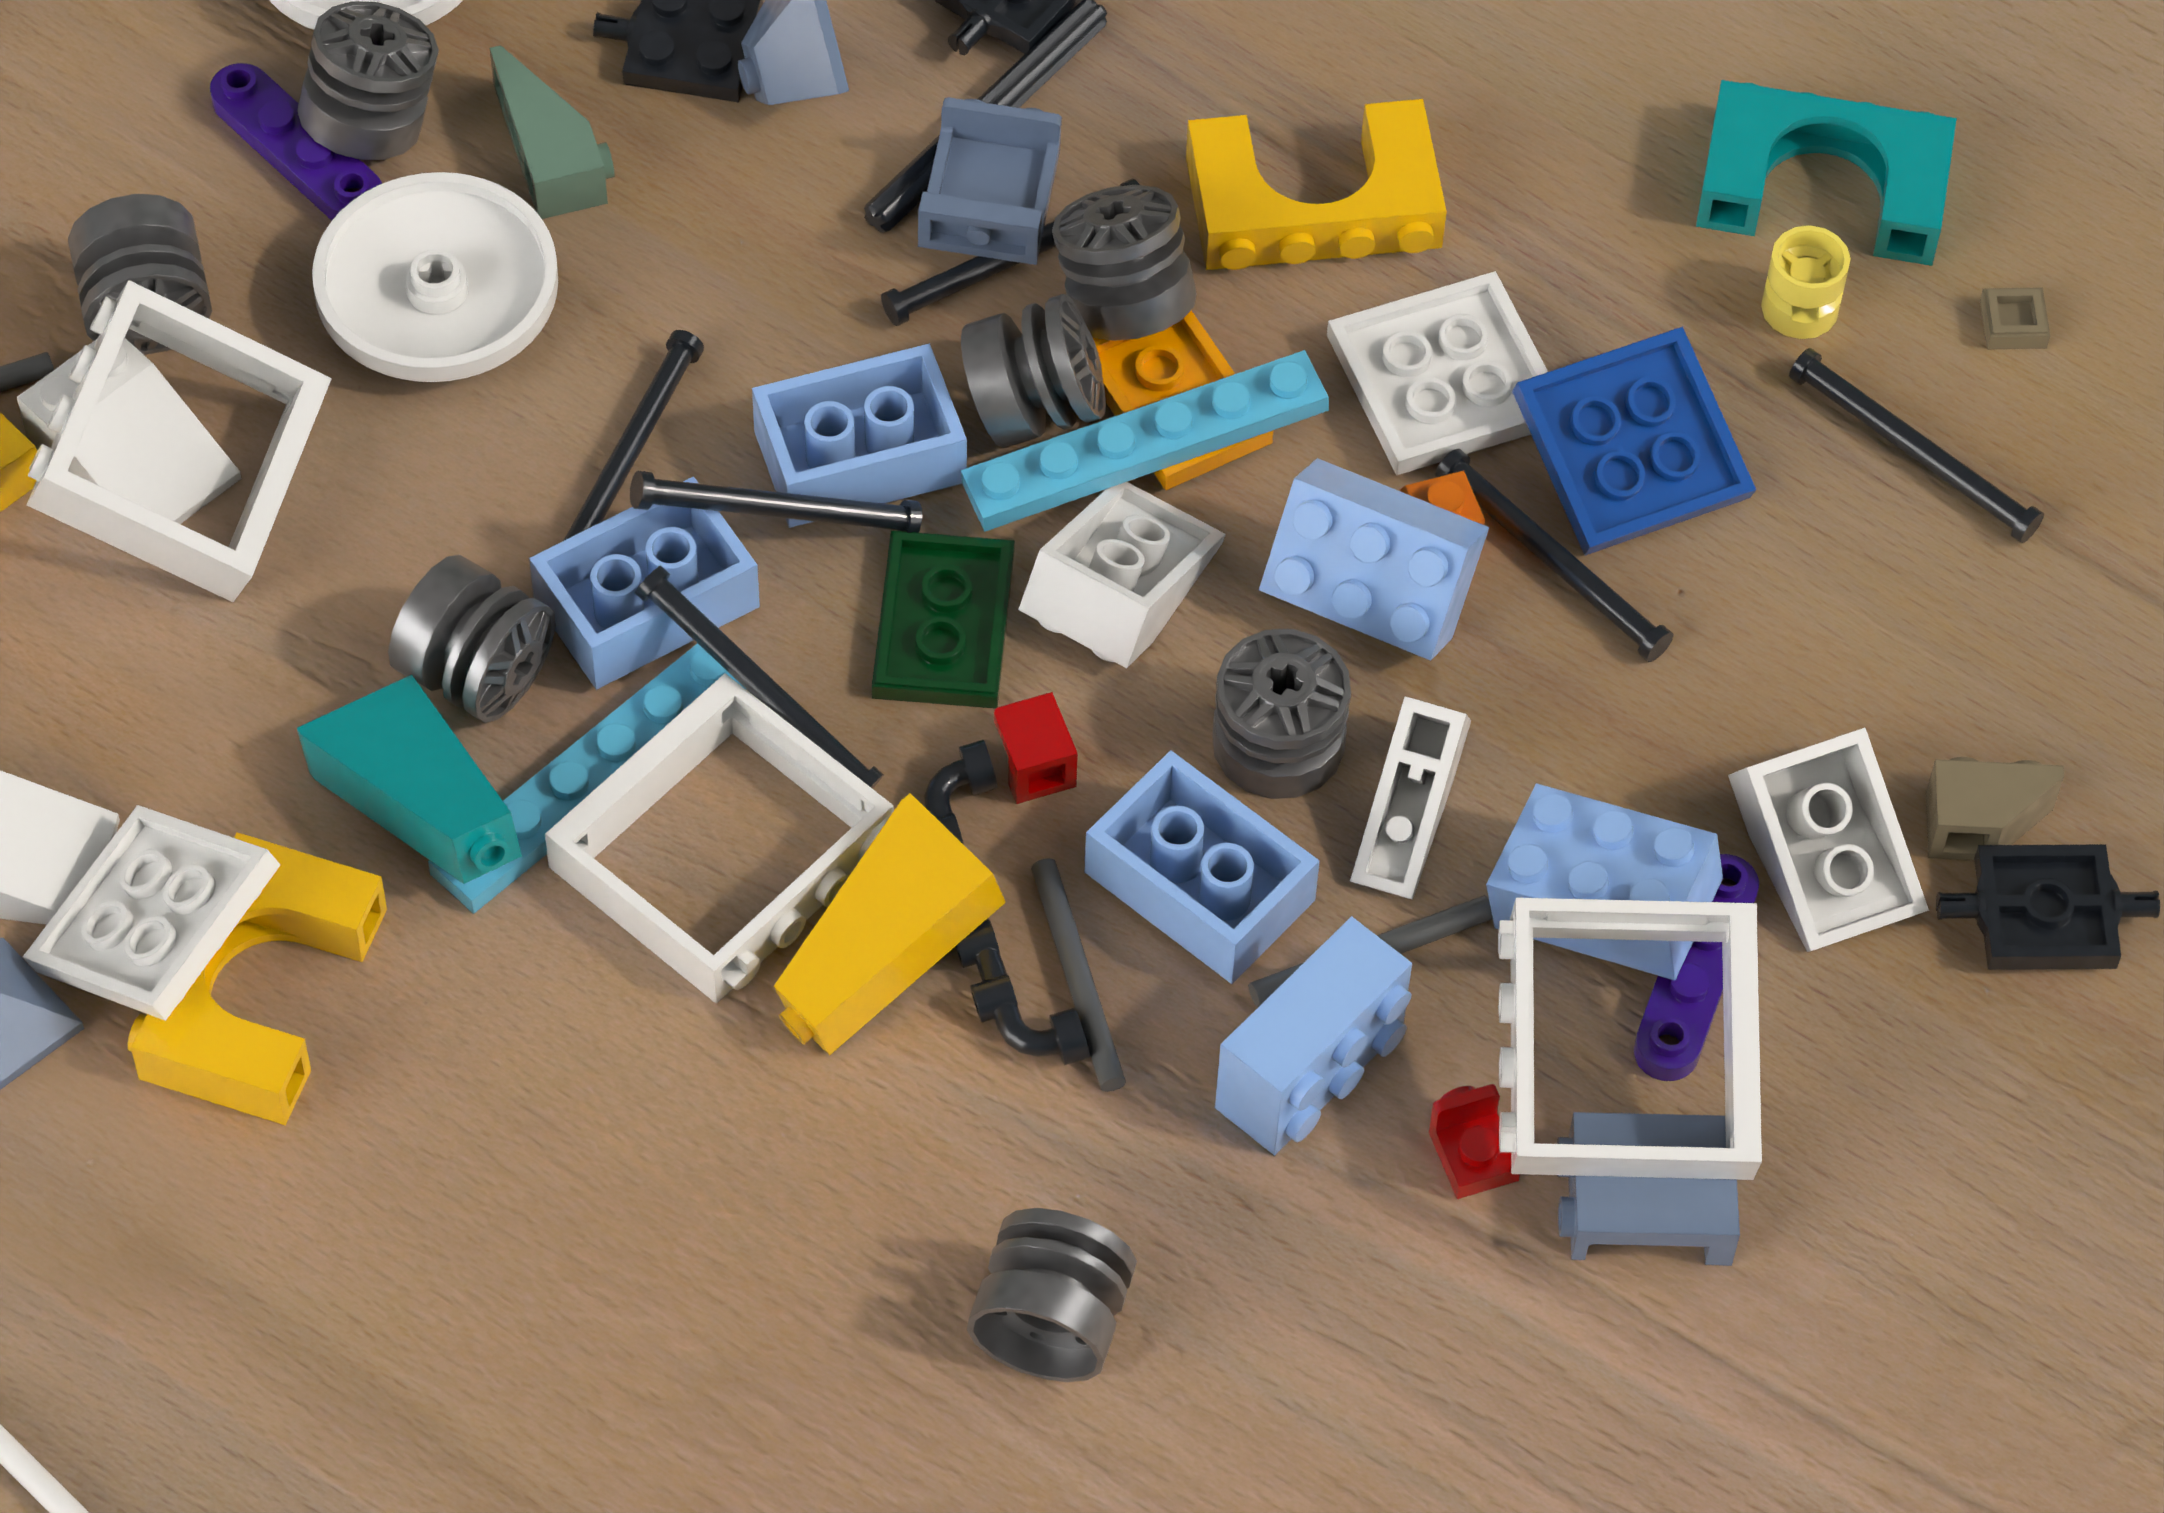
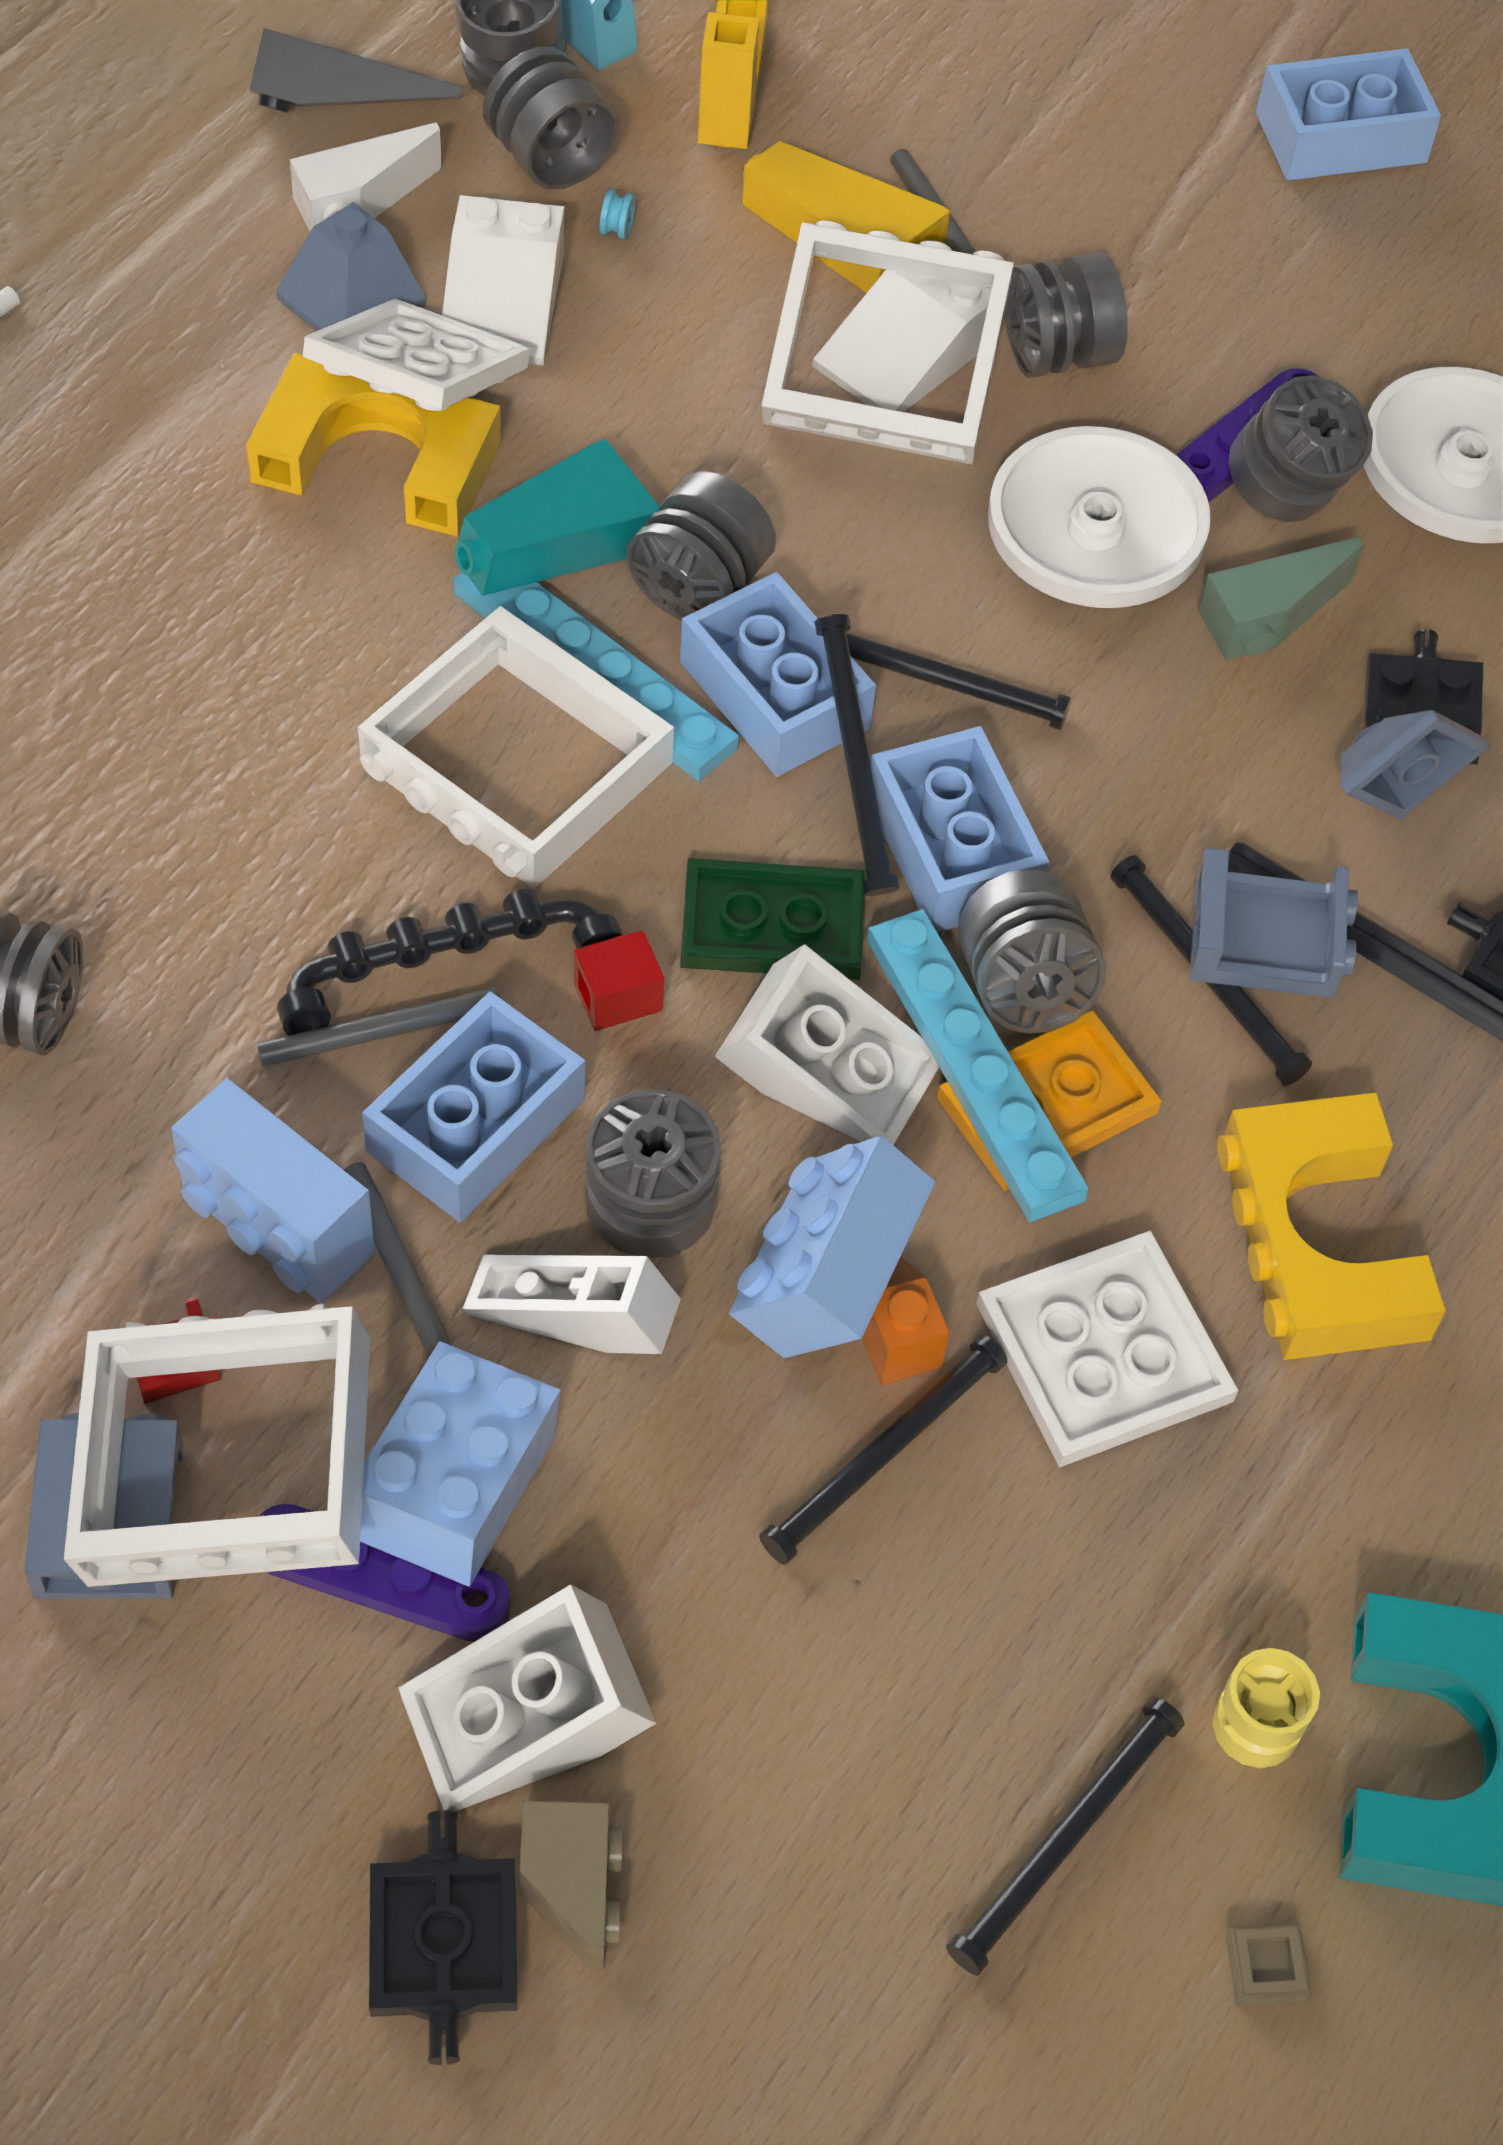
camera: 85 degrees right, 0 degrees up
black bar [635,565,884,789] -> none
yellow slope [774,793,1006,1056] -> none
flat silver wheel [1052,185,1197,341] -> none
blue plate [1512,327,1756,556] -> none

